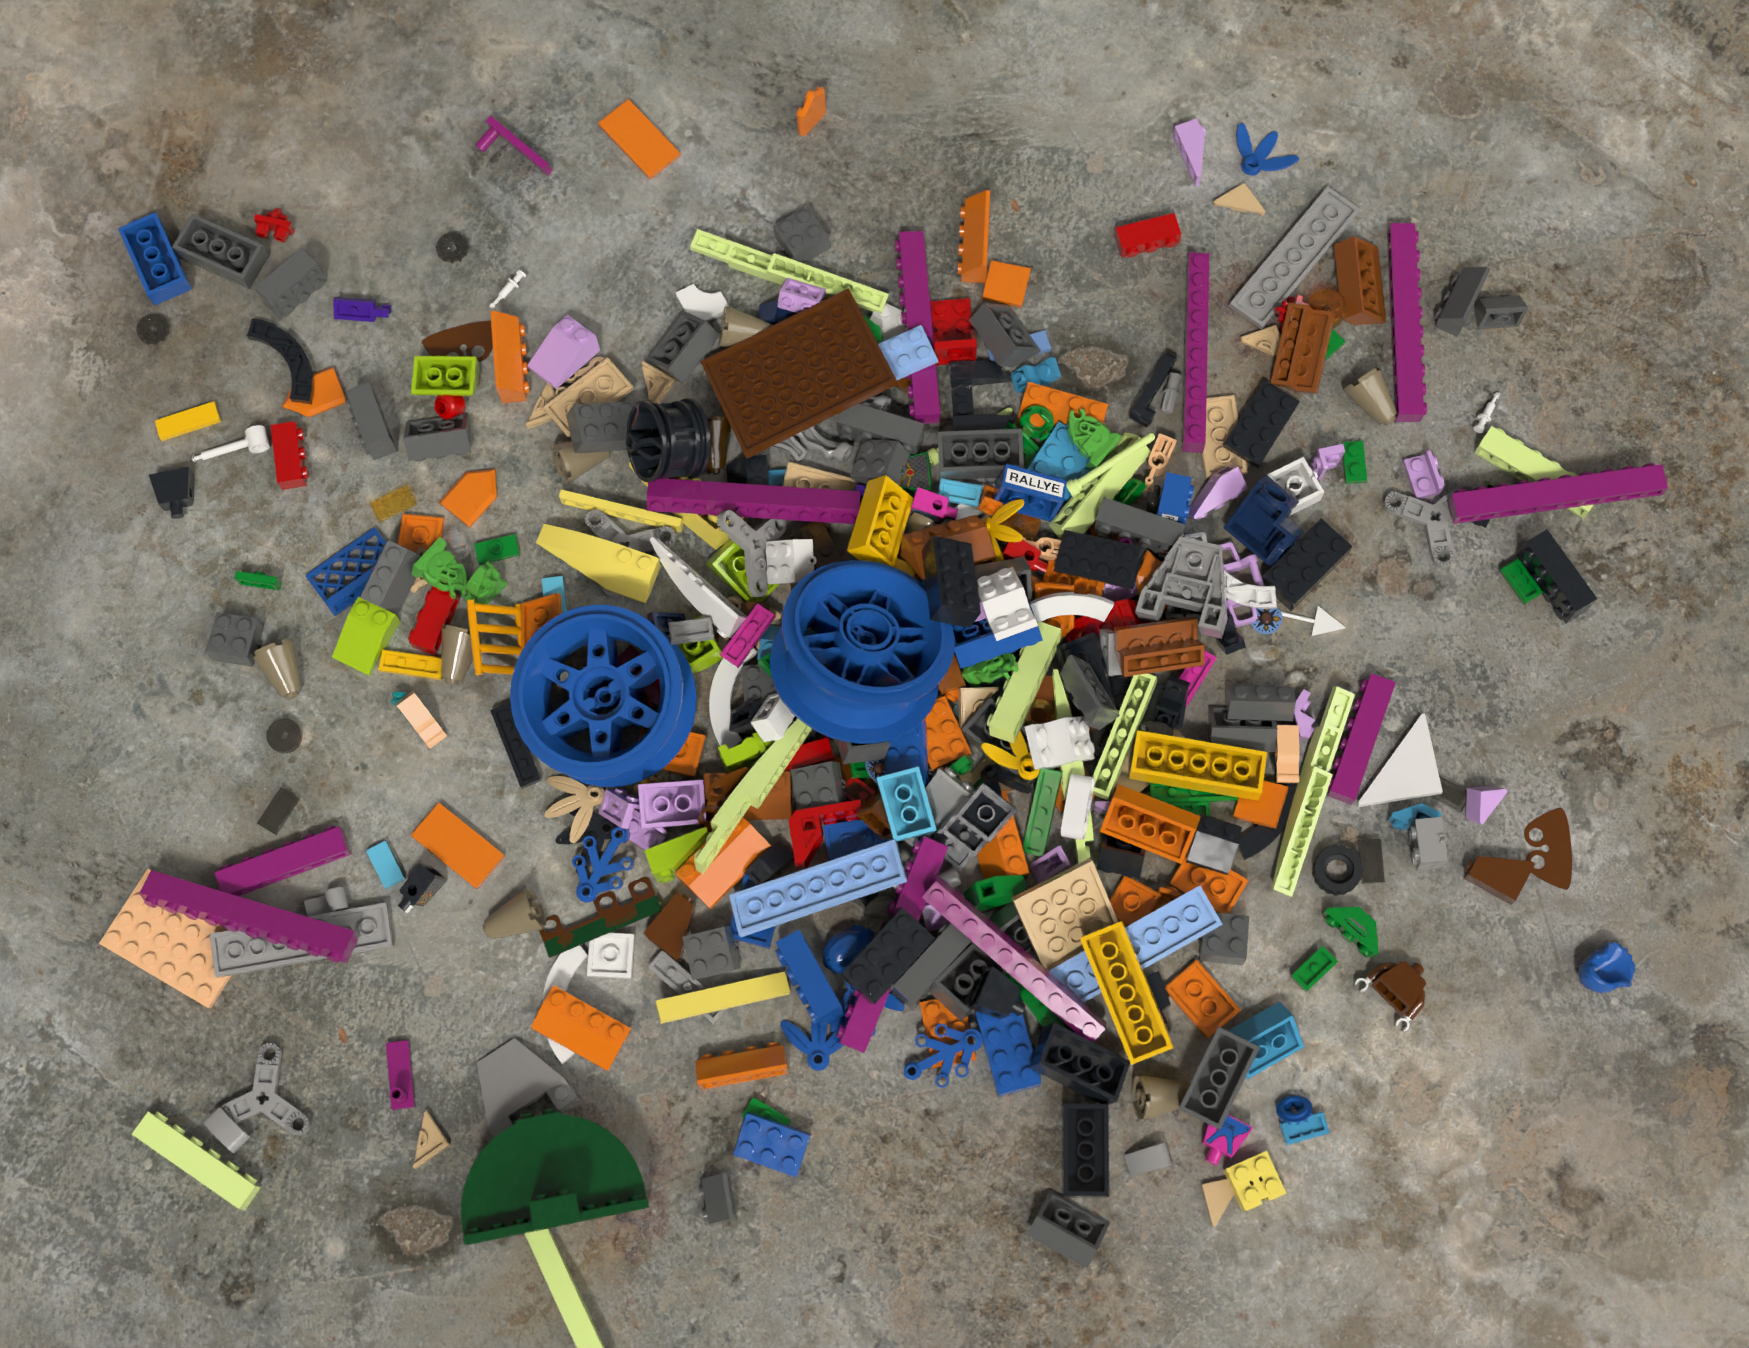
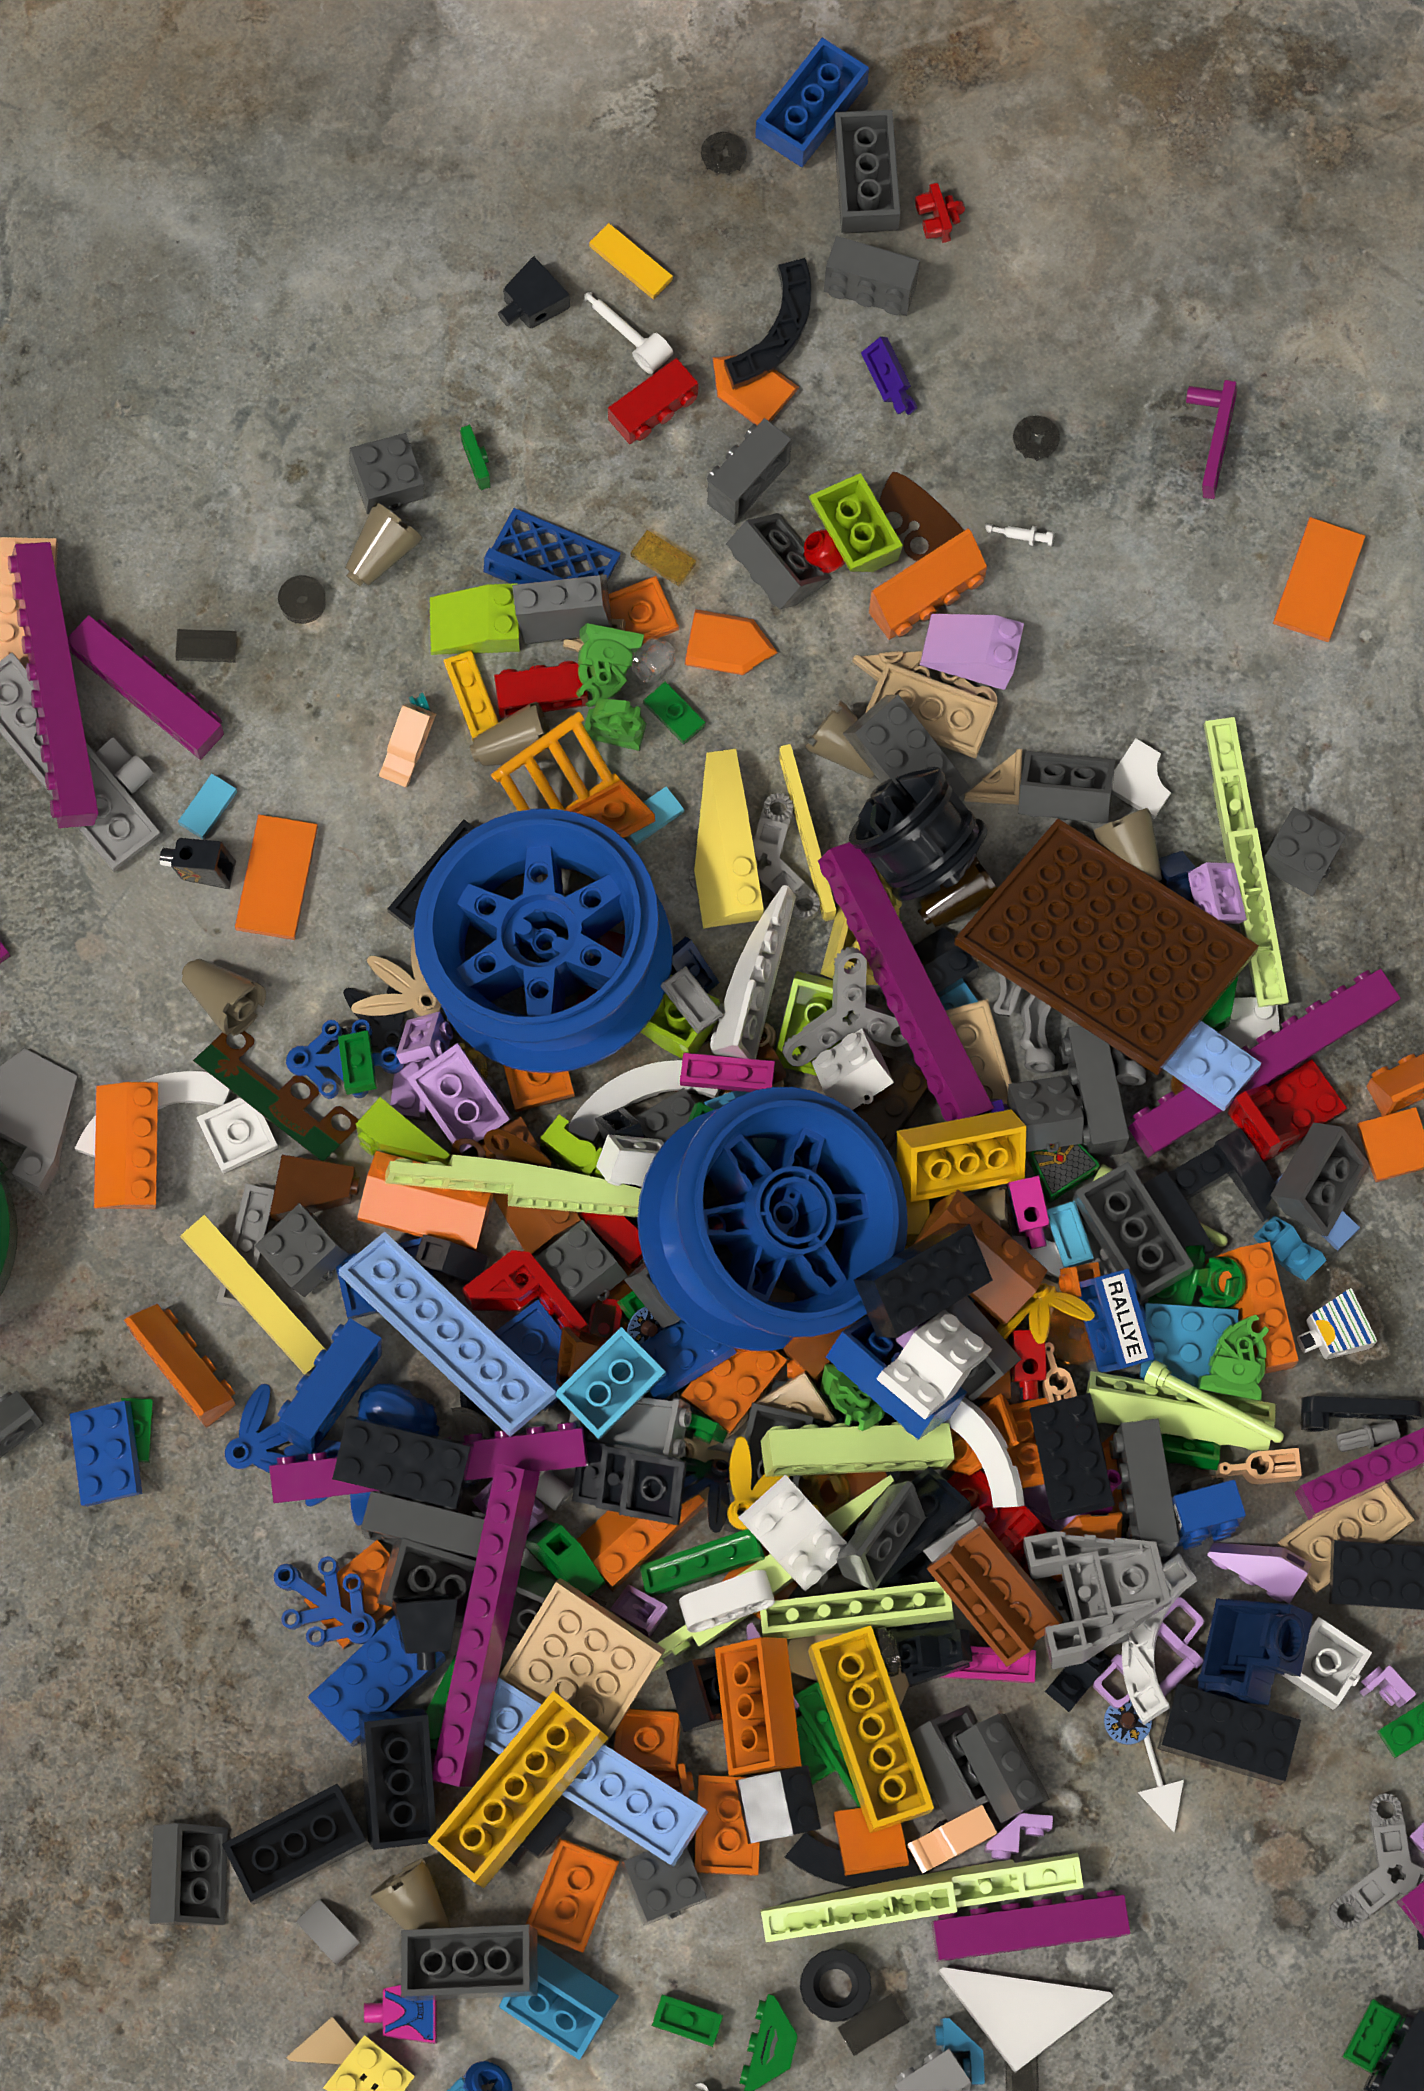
camera: 55 degrees right, 0 degrees up
none -> green plate [338,1030,377,1095]
none -> torso [1297,1288,1377,1359]

